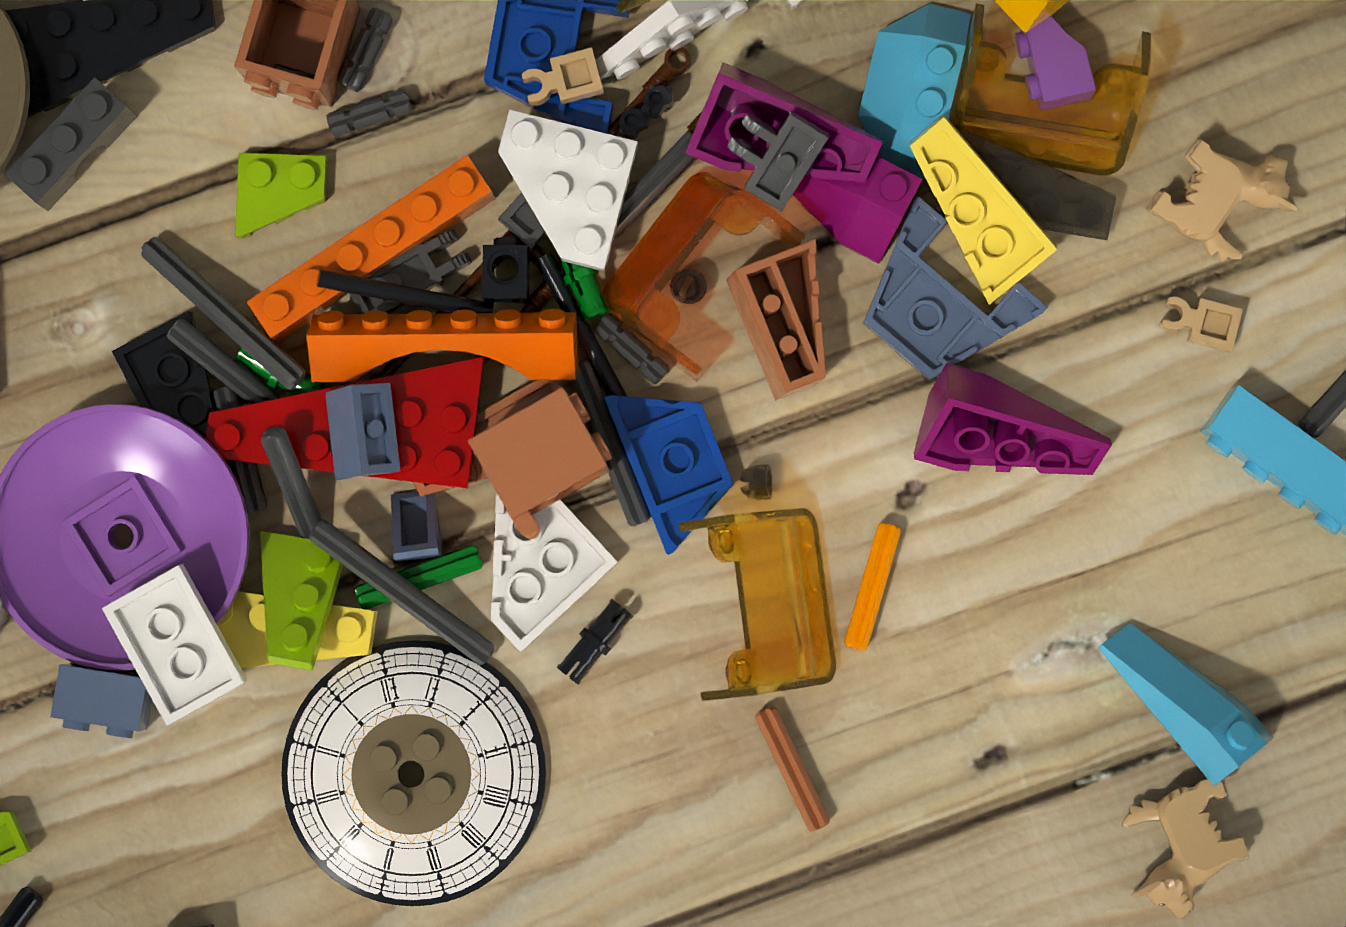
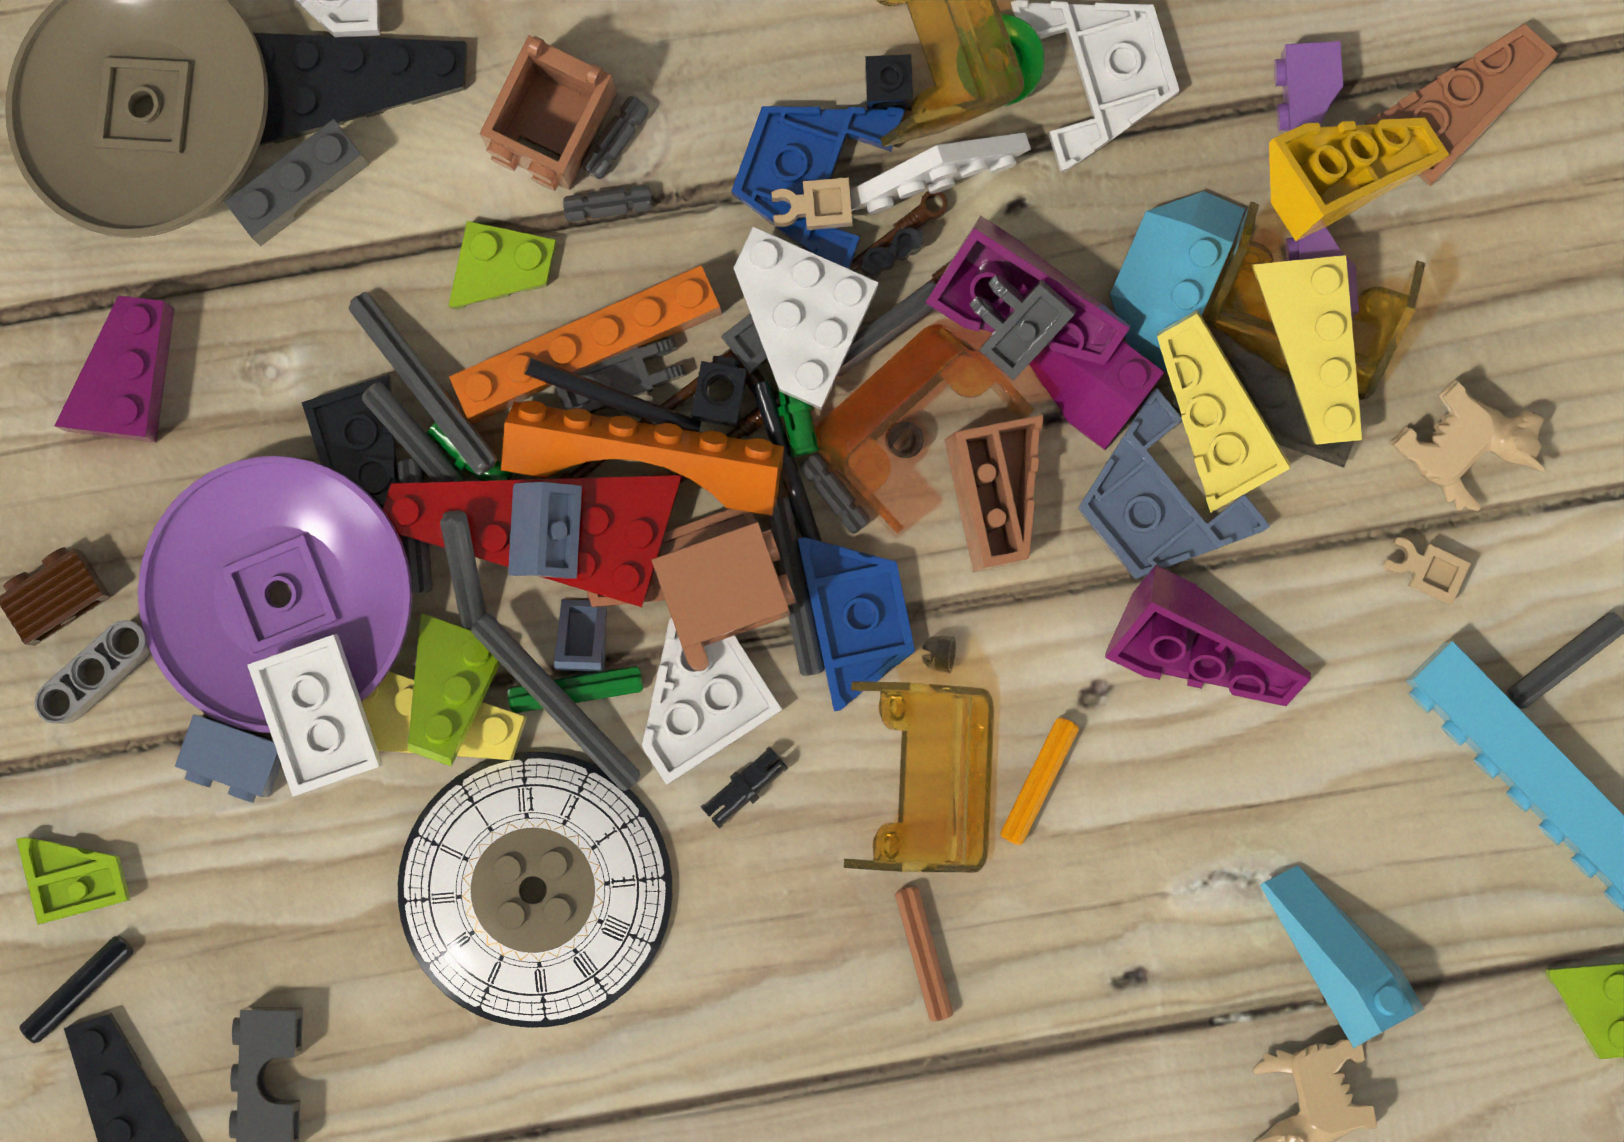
camera: 10 degrees right, 0 degrees up
none -> light yellow wing [1252,255,1362,444]

